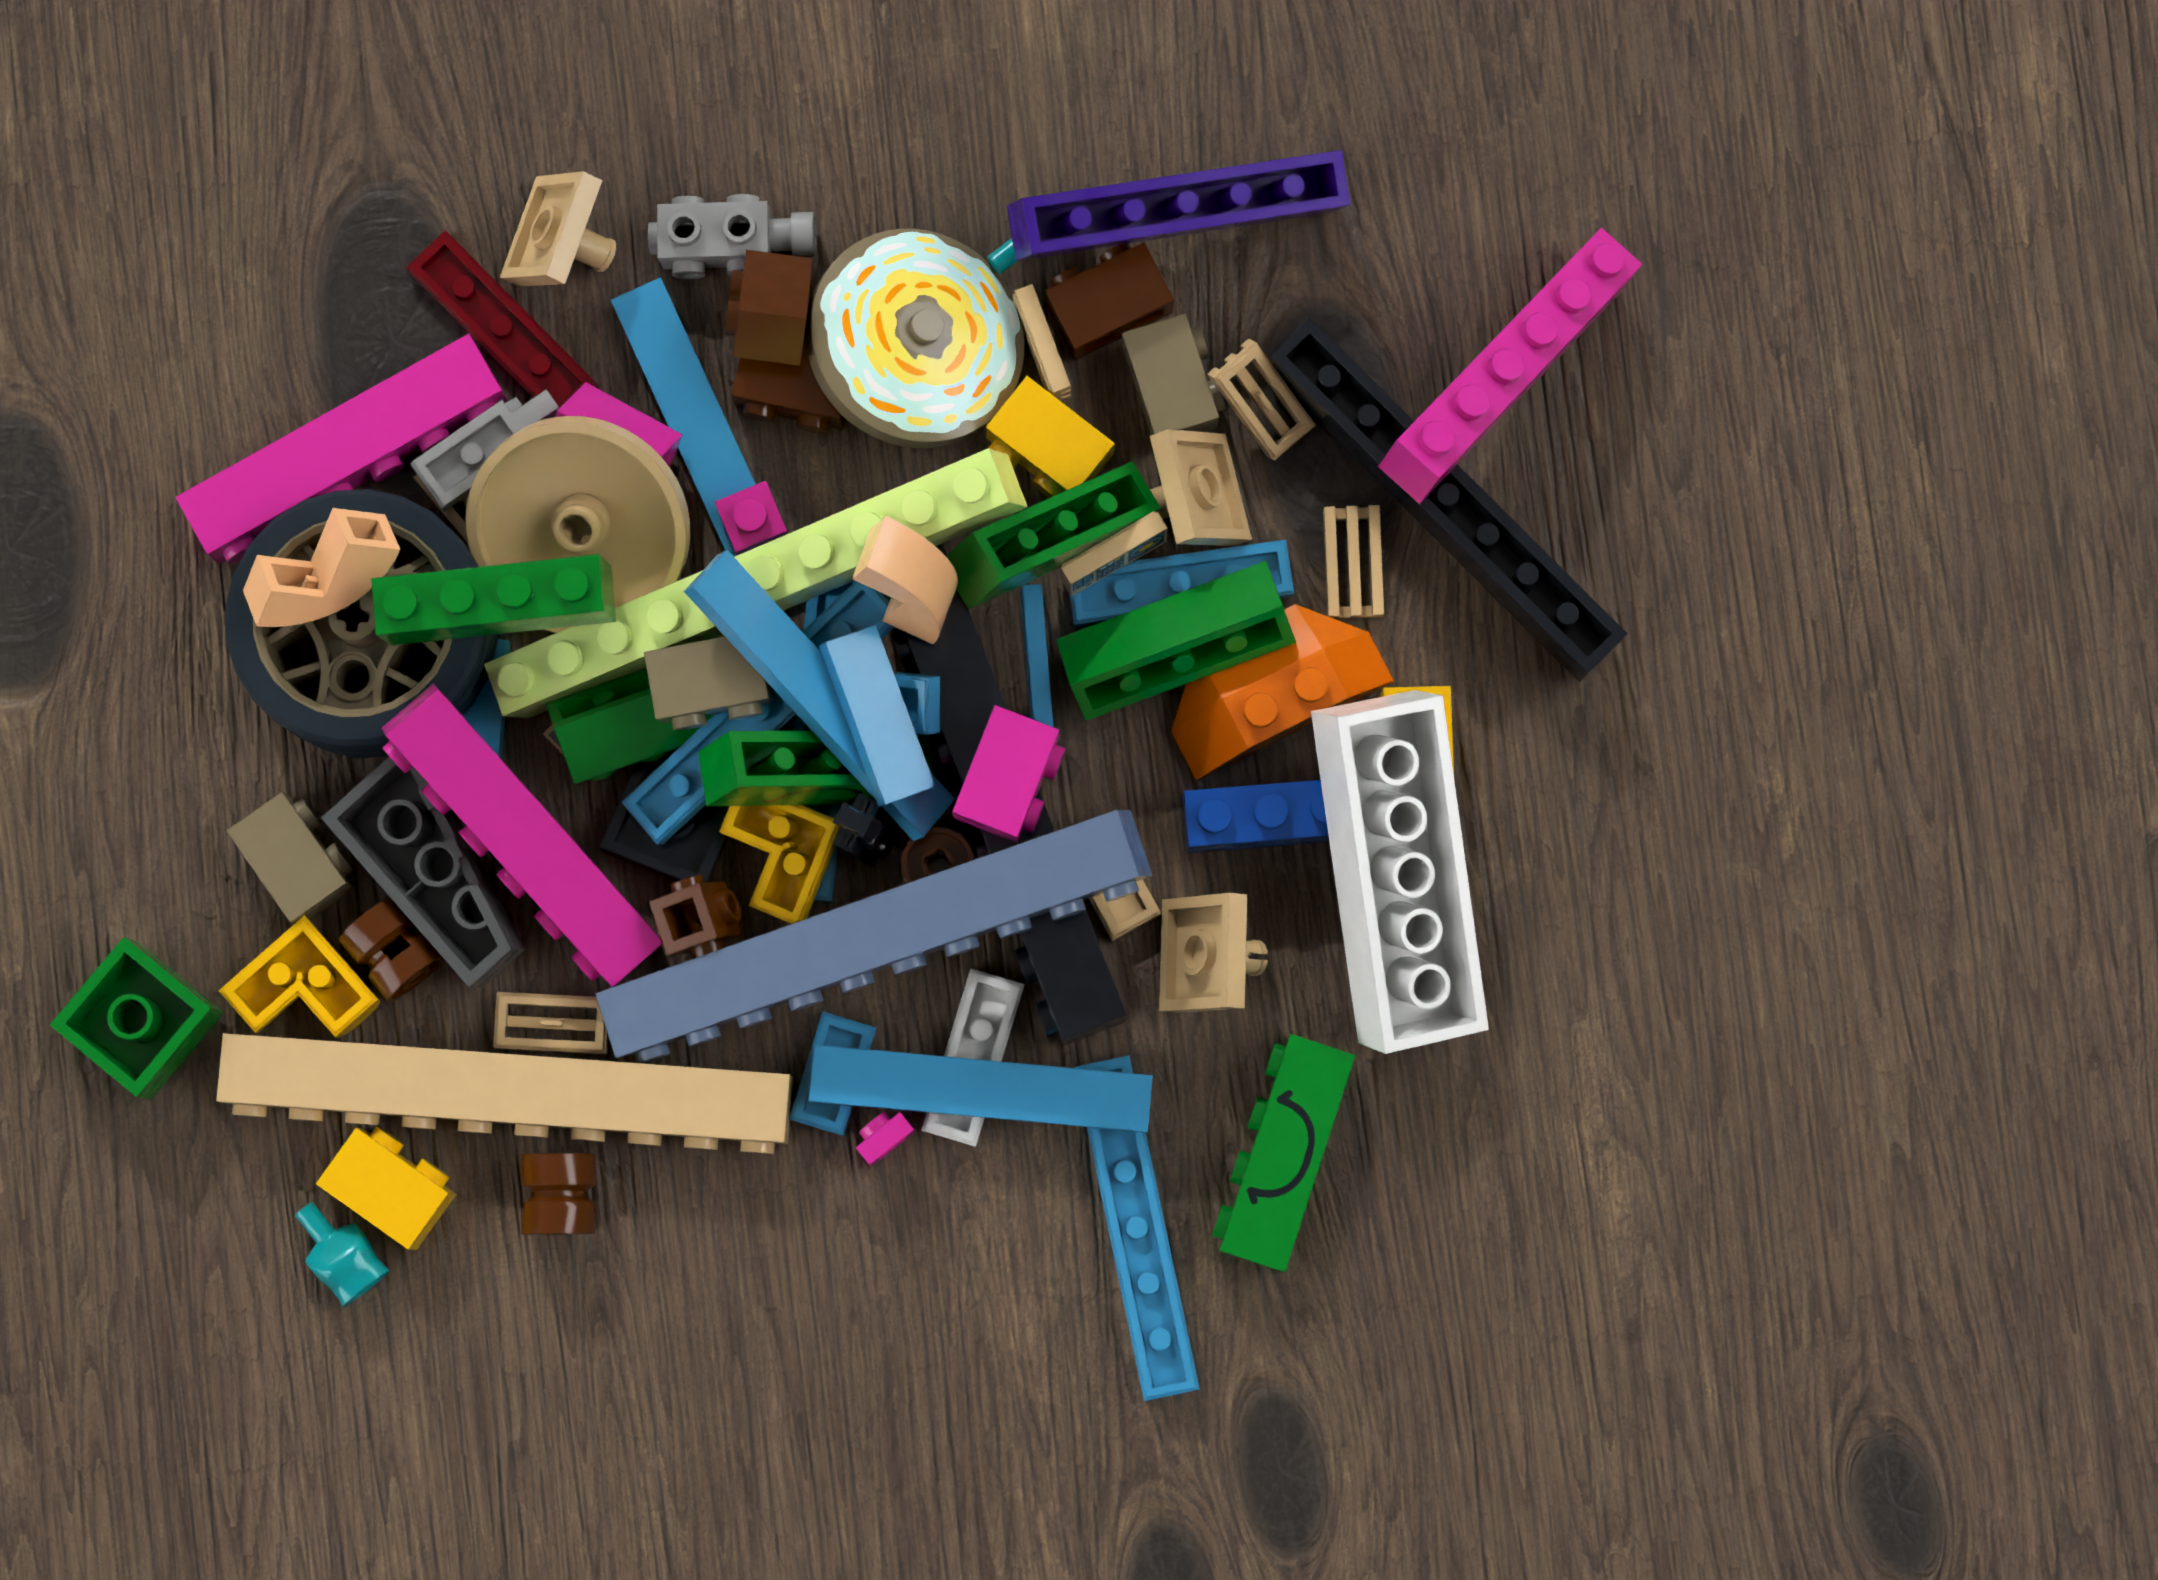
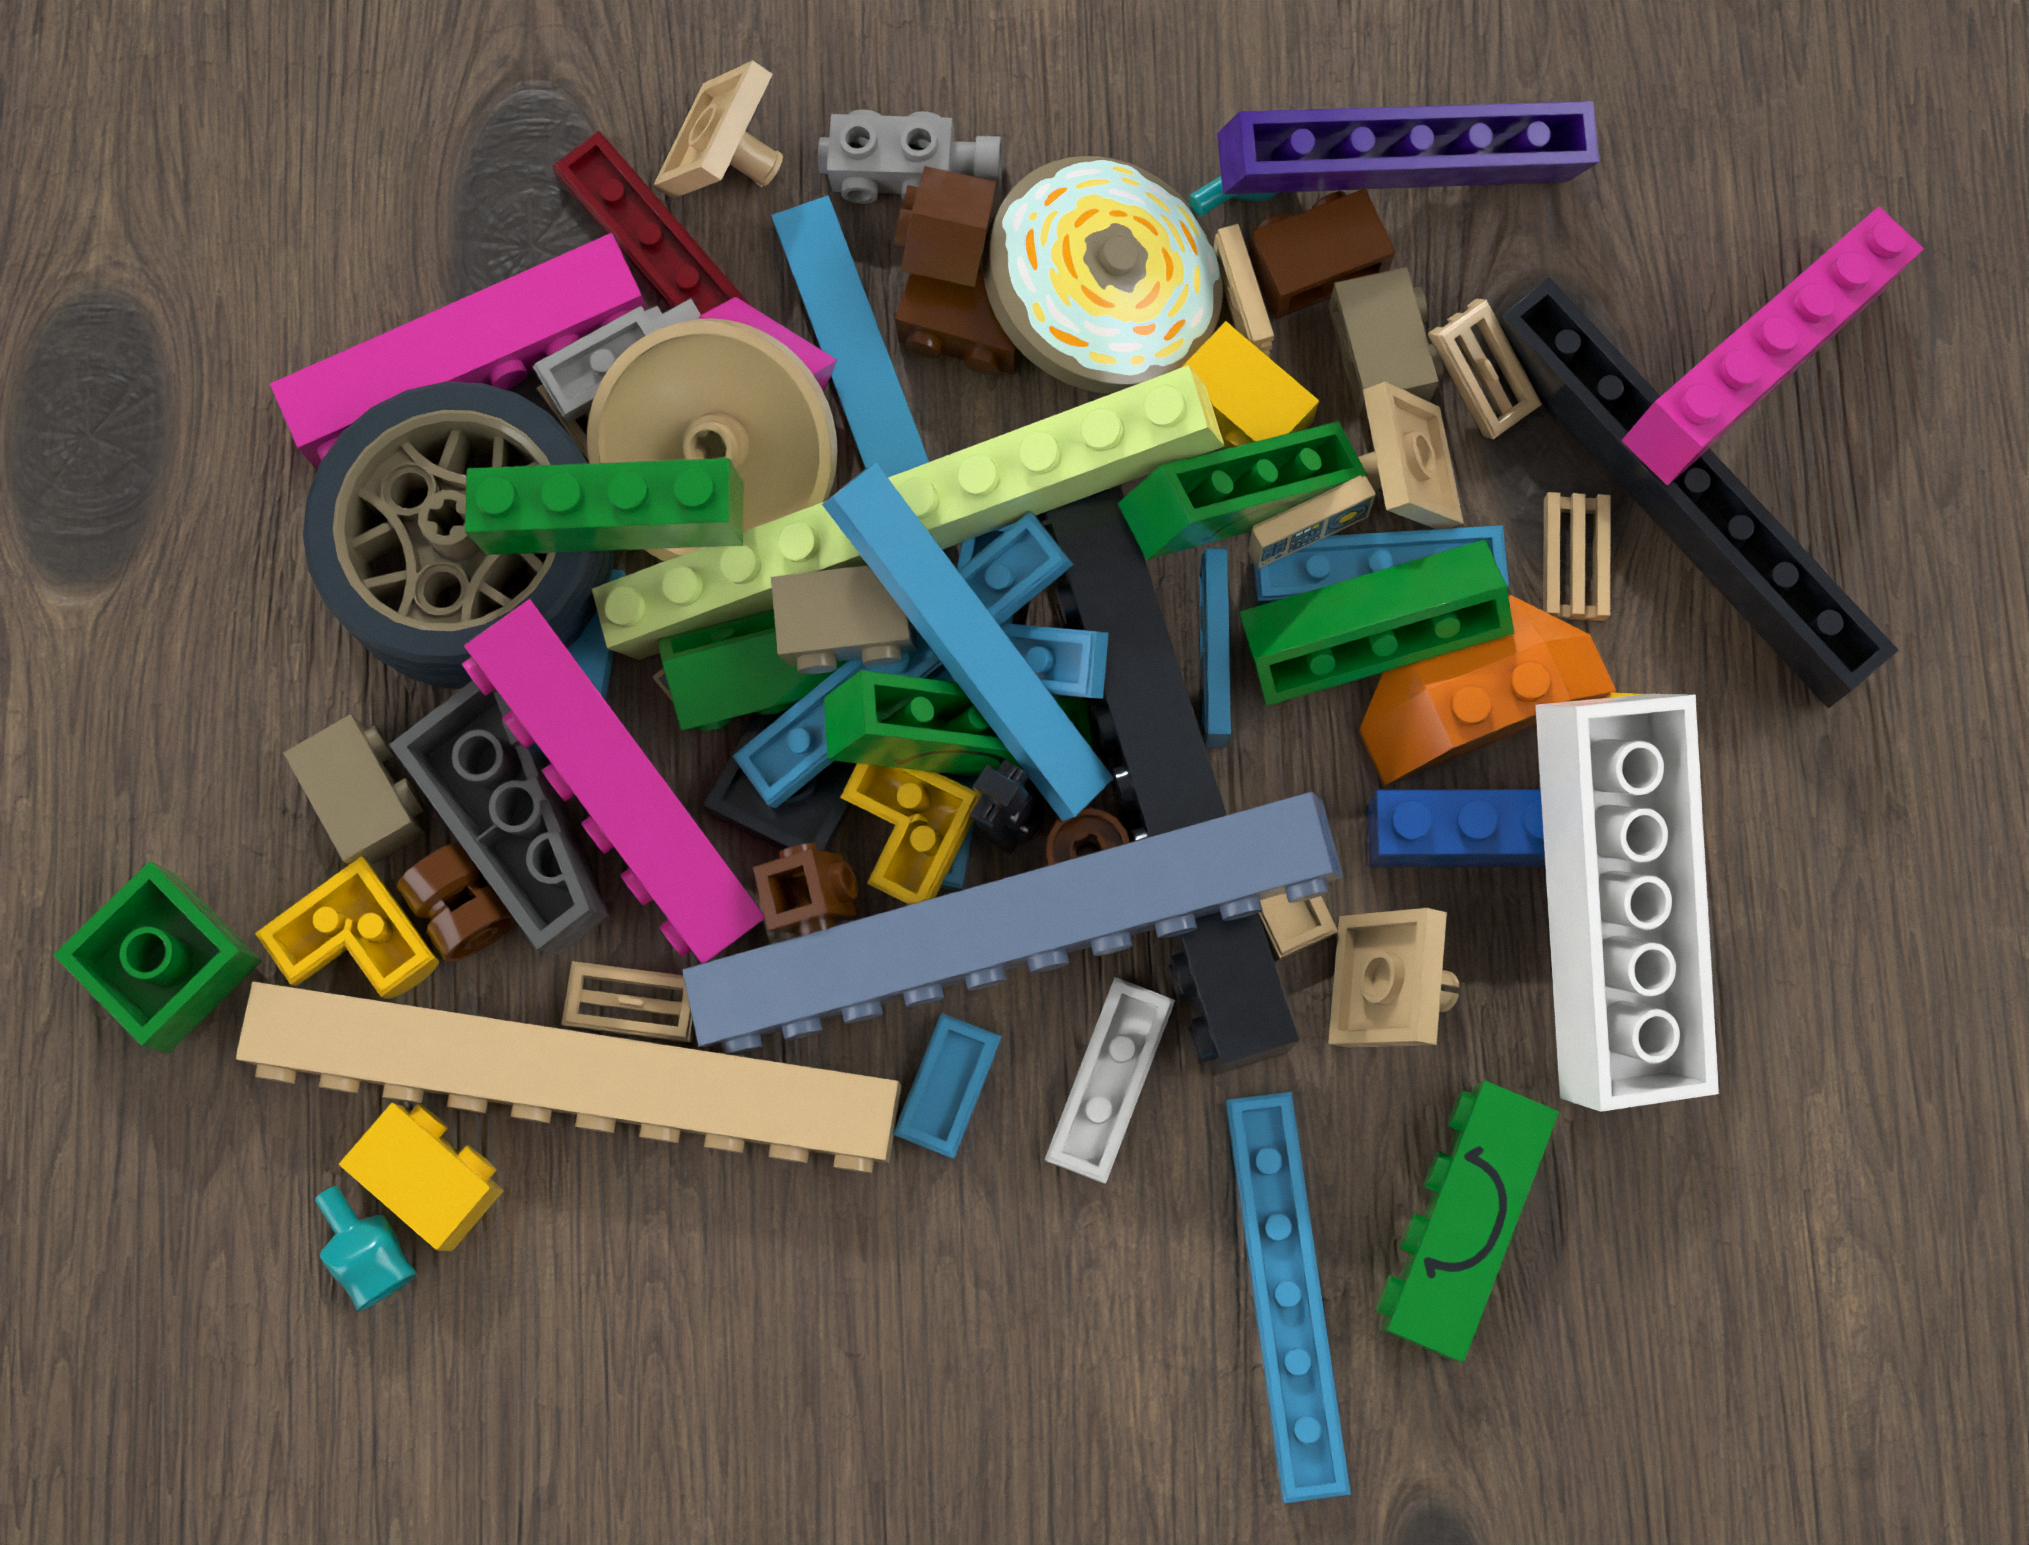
camera: 10 degrees right, 5 degrees down
light nougat brick [243,508,400,627] -> none
reddish brown wheel [521,1153,596,1235] -> none
dark pink plate [715,480,788,555] -> none
dark azure tile [808,1045,1153,1133] -> none
dark azure tile [819,625,935,807] -> none
light nougat brick [852,516,958,644] -> none
dark pink plate [855,1111,916,1167] -> none
dark pink brick [952,705,1066,843] -> none

